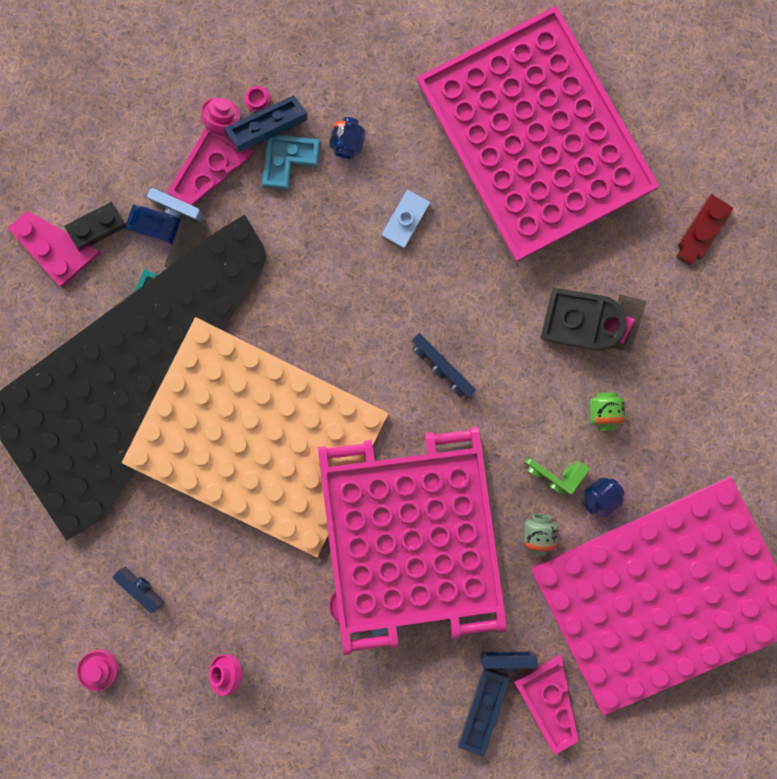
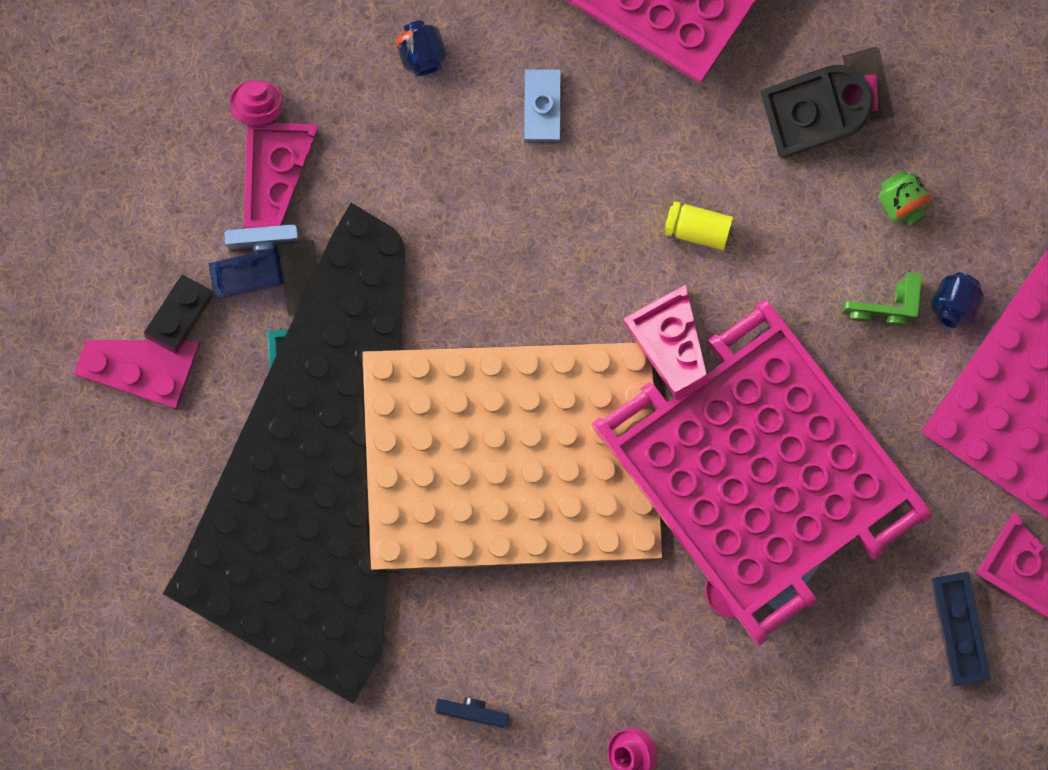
camera: 30 degrees left, 5 degrees down
dark blue plate [224,95,308,153] -> none
dark pink plate [244,86,271,113] -> none
dark azure tile [262,135,321,190] -> none
dark blue plate [411,333,476,398] -> none
dark blue plate [480,651,538,672] -> none
sand green head [523,514,559,556] -> none
none -> wing [623,285,709,400]
none -> neon yellow piece [664,201,733,251]

